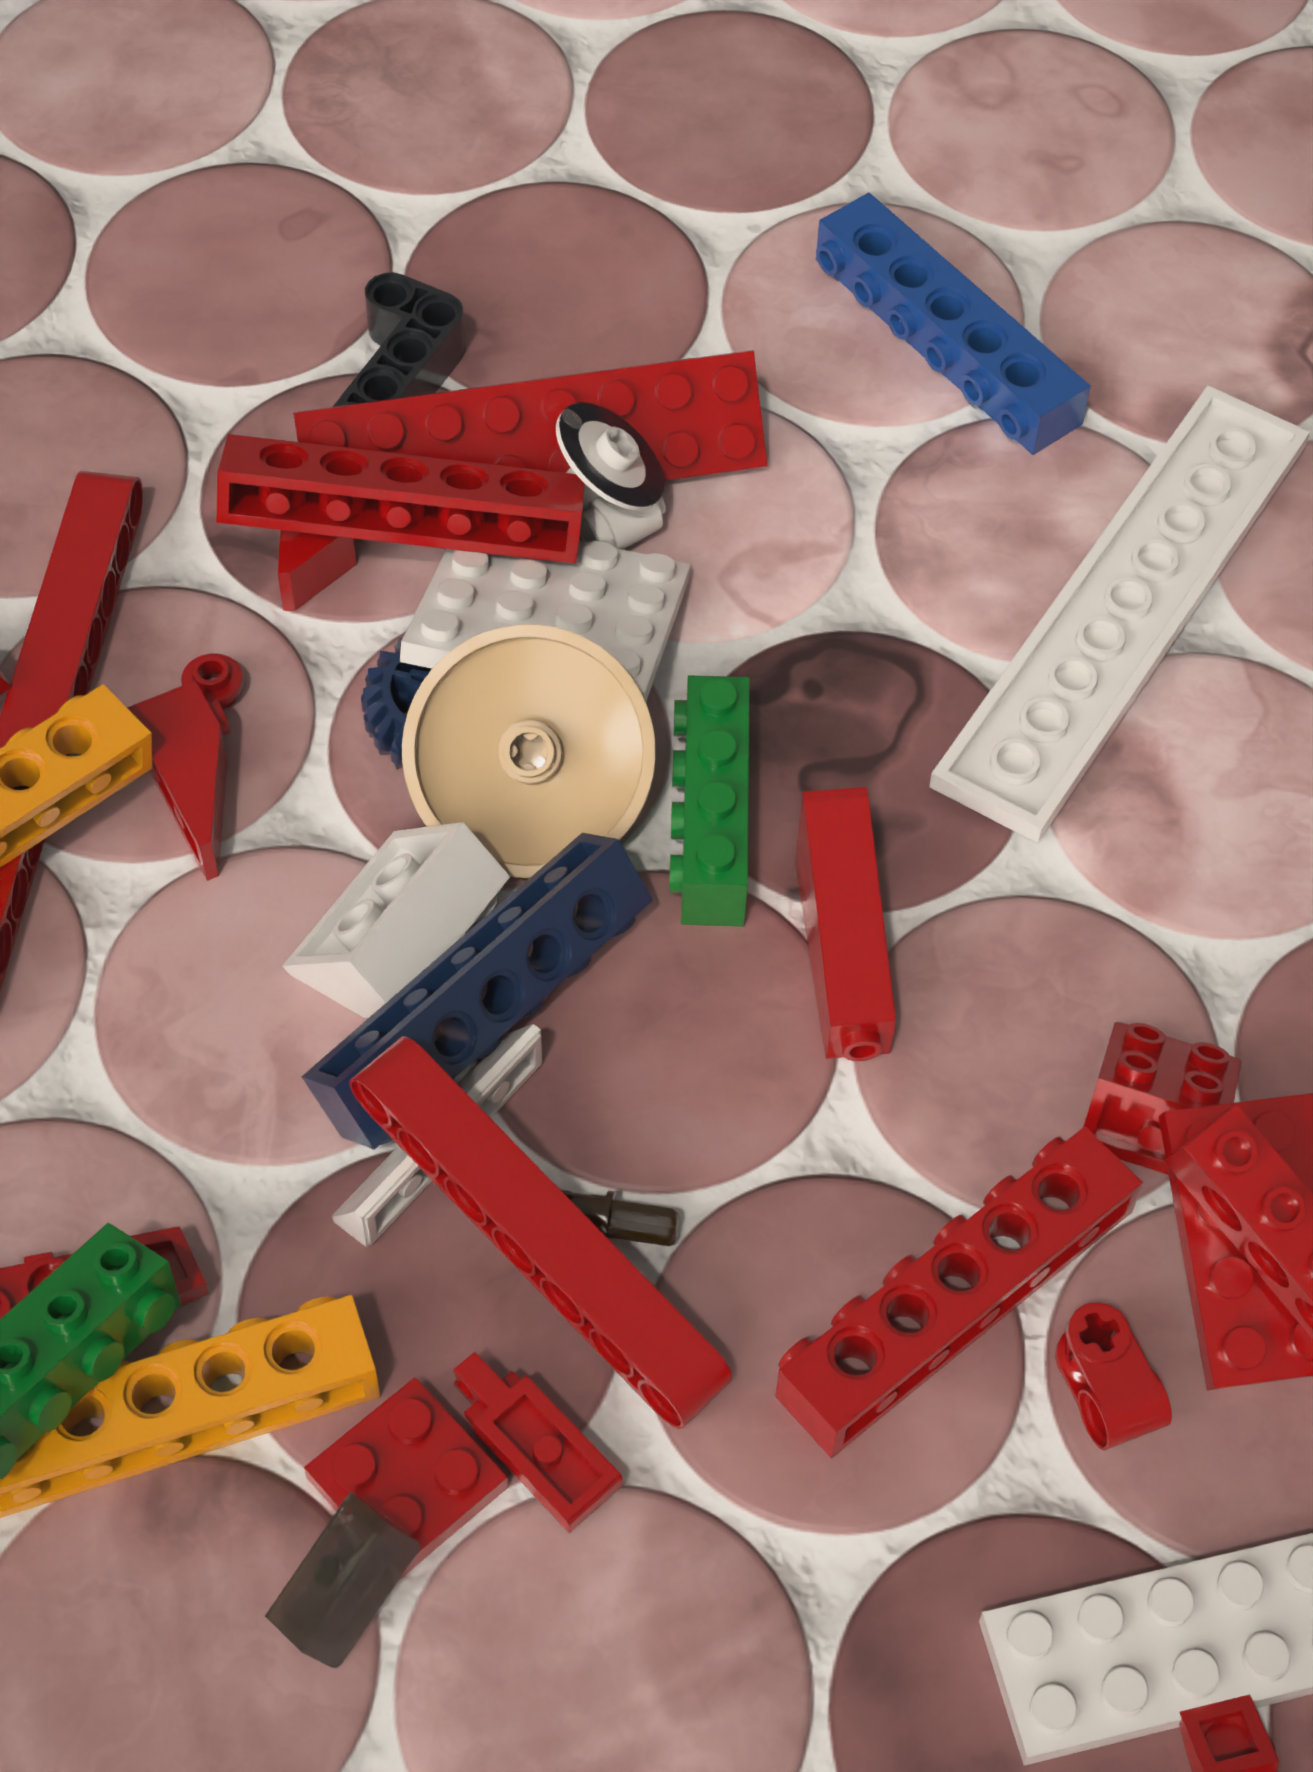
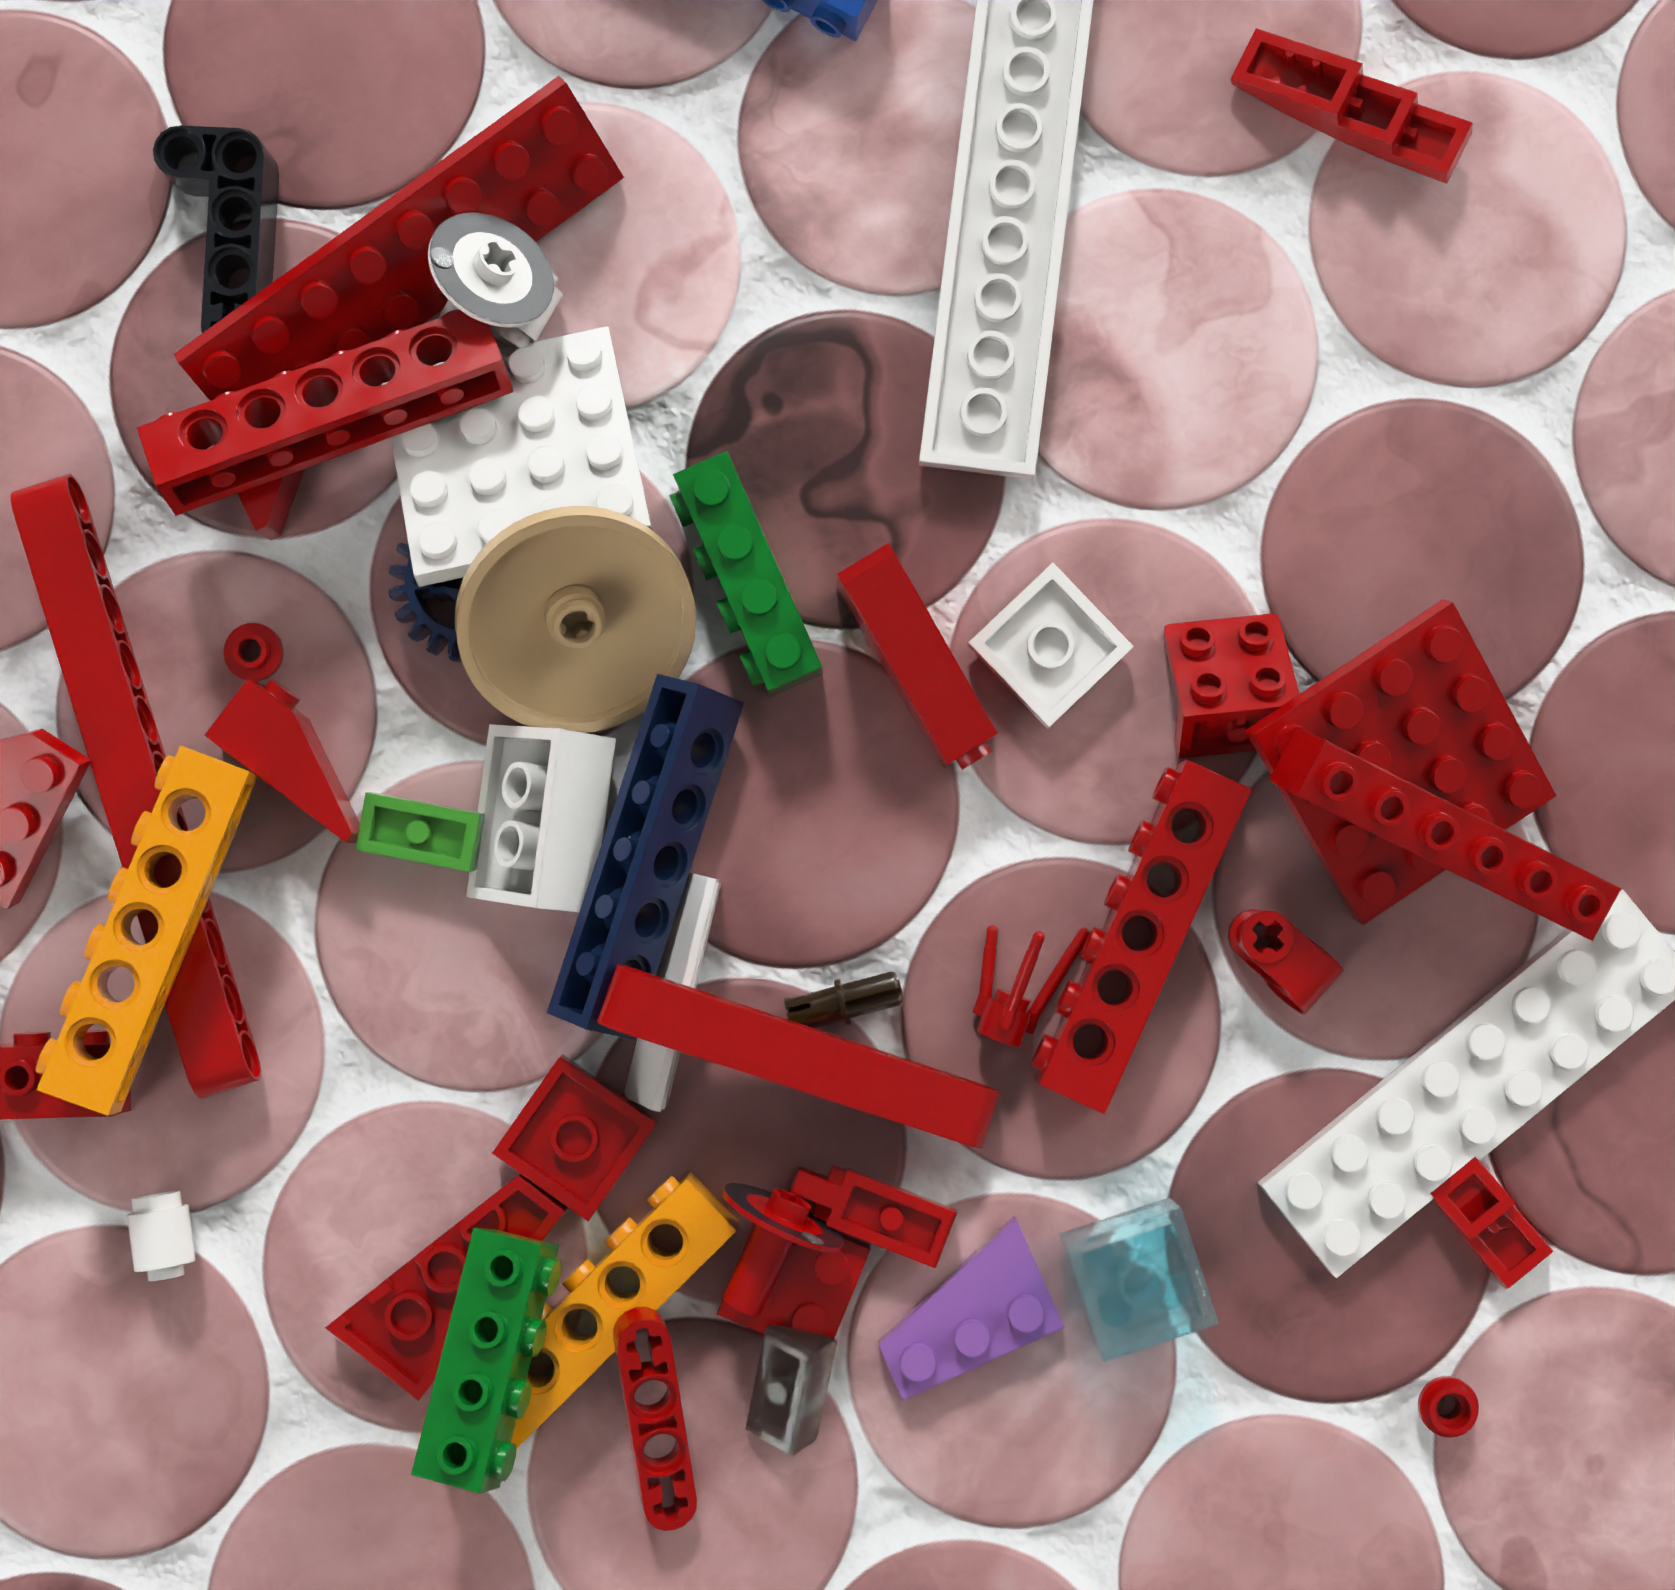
camera: 25 degrees left, 30 degrees up
none -> bright green plate [355,792,485,872]
none -> red plate [492,1054,658,1221]
none -> red beam [613,1307,697,1531]
none -> red piece [722,1183,844,1317]
none -> medium lavender wing [878,1216,1065,1400]
none -> white plate [967,563,1134,729]
none -> red plant [972,925,1089,1047]
none -> clear light blue brick [1058,1197,1219,1362]

